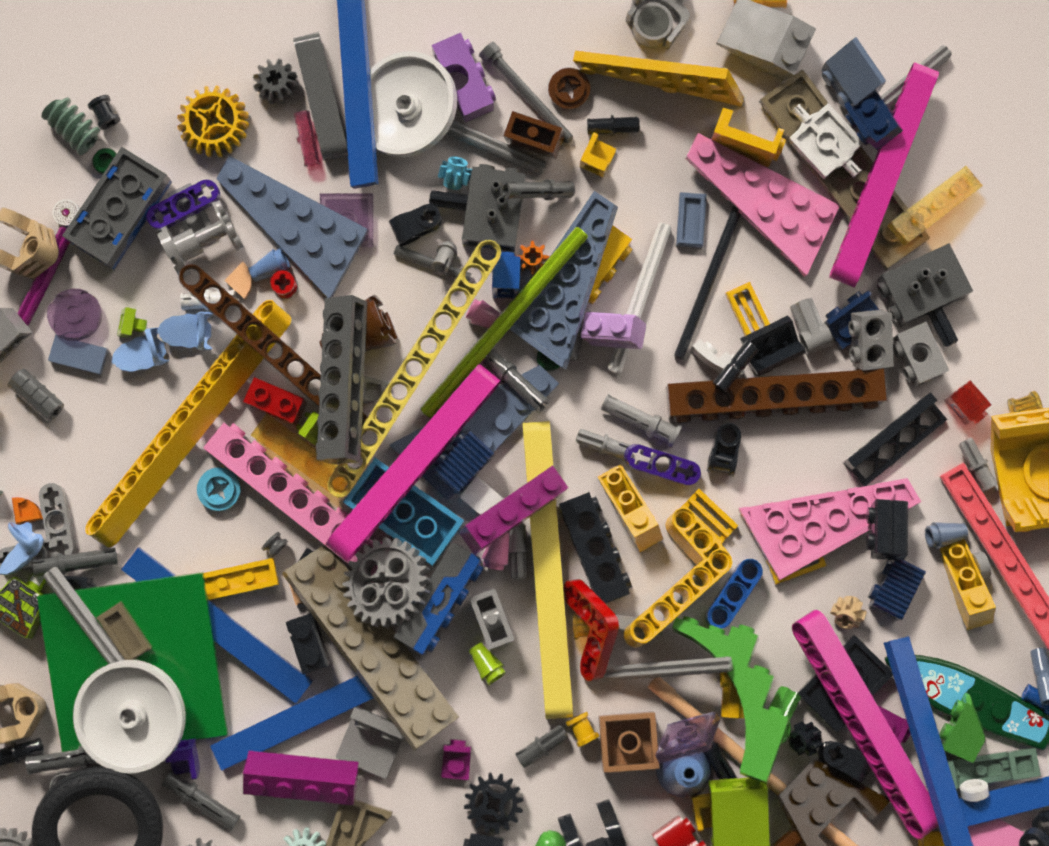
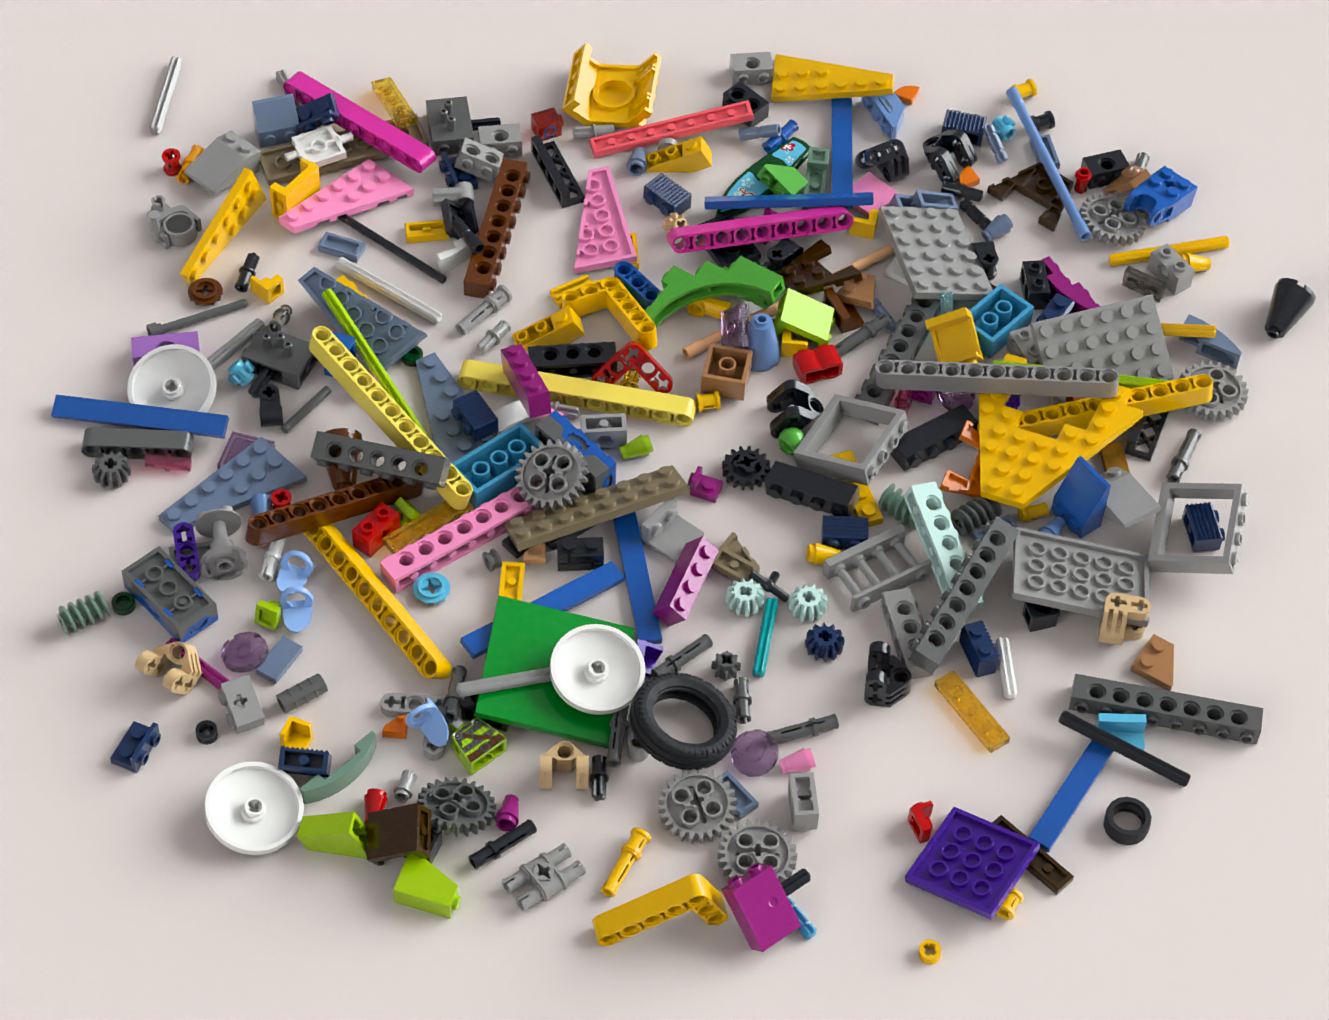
camera: 75 degrees left, 30 degrees down
white tile [52,199,80,227] -> none
black bush [87,95,121,130] -> none
dark tan tile [97,602,152,660] -> none
yellow gear [177,85,250,158] -> none
dark pink beam [325,364,501,562] -> none
light grey pin [431,241,458,275] -> none
dark grey pin [483,349,550,413] -> none
reddish brown brick [503,111,565,160] -> none
dark grey axle [515,725,568,768] -> none
lavender brick [581,312,646,349] -> none
light grey axle [602,657,733,681] -> none
dark purple beam [624,444,701,485] -> none
black piece [706,423,741,477] -> none
black brick [866,499,908,561] -> none
white tile [960,779,989,802] -> none
clear yellow bush [1007,391,1043,413] -> none

